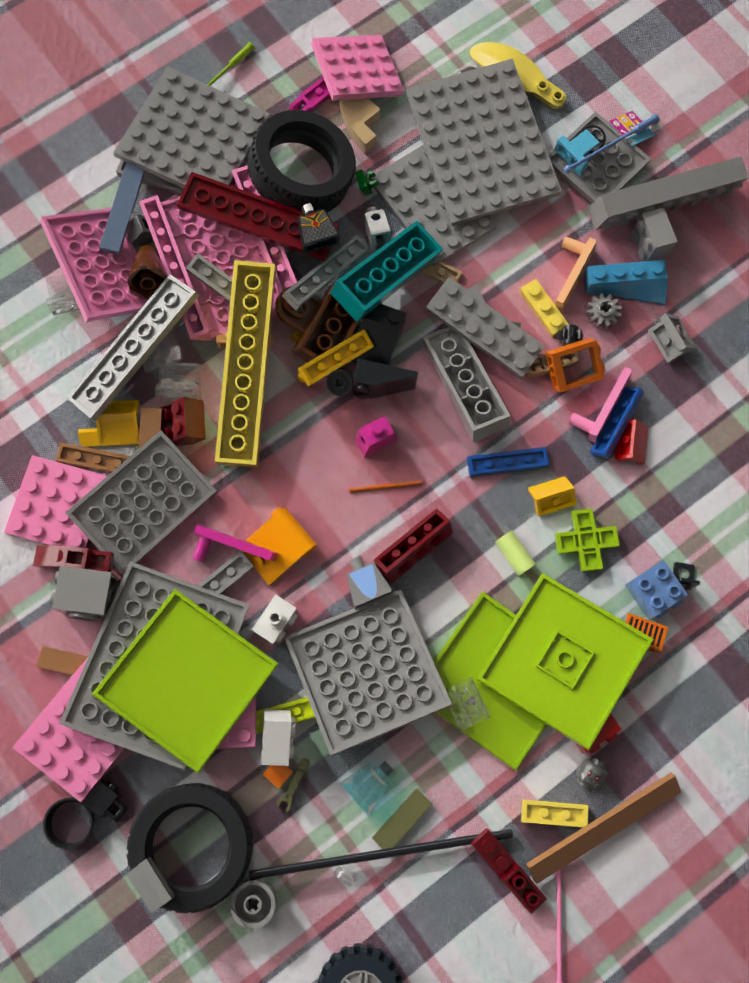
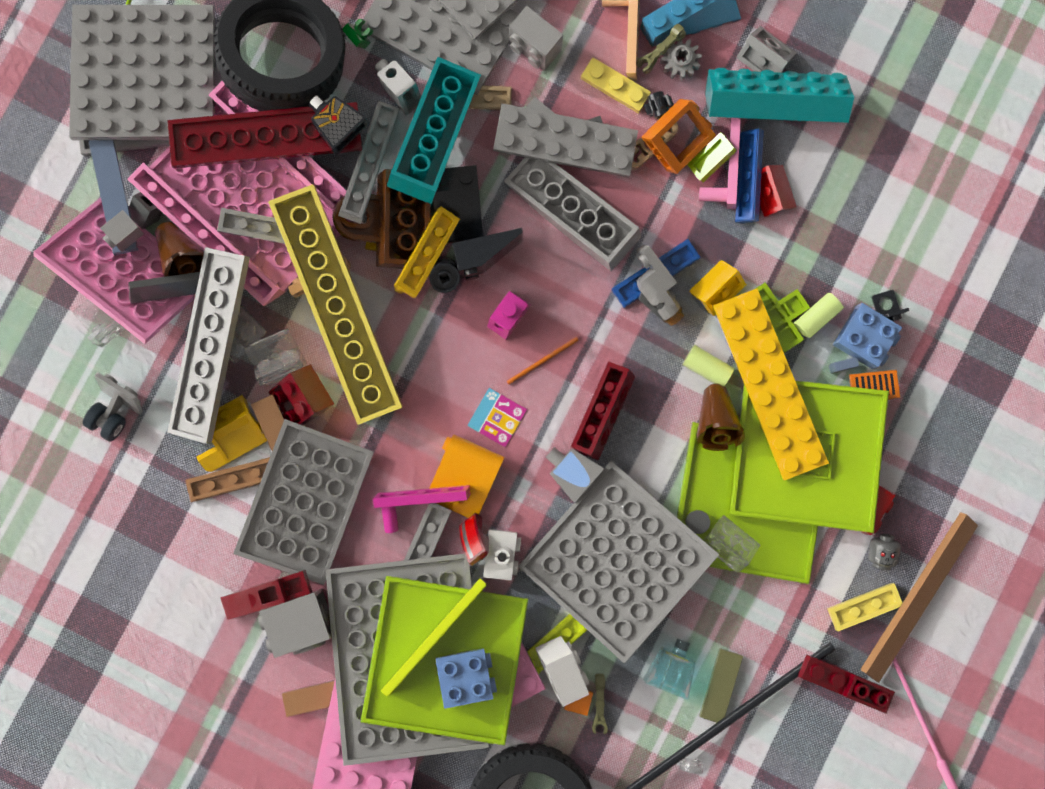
camera: 25 degrees left, 10 degrees up
bright pink plate [4,455,107,548] -> none
none -> plate [82,372,143,442]
none -> light grey brick [100,210,144,252]
none -> dark grey tile [128,272,200,304]
none -> neon yellow tile [381,578,486,696]
none -> medium blue brick [436,648,497,709]
none -> slope [459,512,489,566]
none -> sticker [467,388,527,447]
none -> light grey brick [509,6,563,71]
none -> olive piece [636,24,686,74]
none -> light grey plate [636,245,684,326]
none -> dark grey tile [685,510,710,534]
none -> tile [687,132,737,183]
none -> reddish brown cone [697,383,745,451]
none -> teal brick [705,68,855,123]
none -> yellow plate [713,288,829,481]
none -> yellowish green brick [793,293,844,338]
none -> sand blue tile [829,357,859,373]

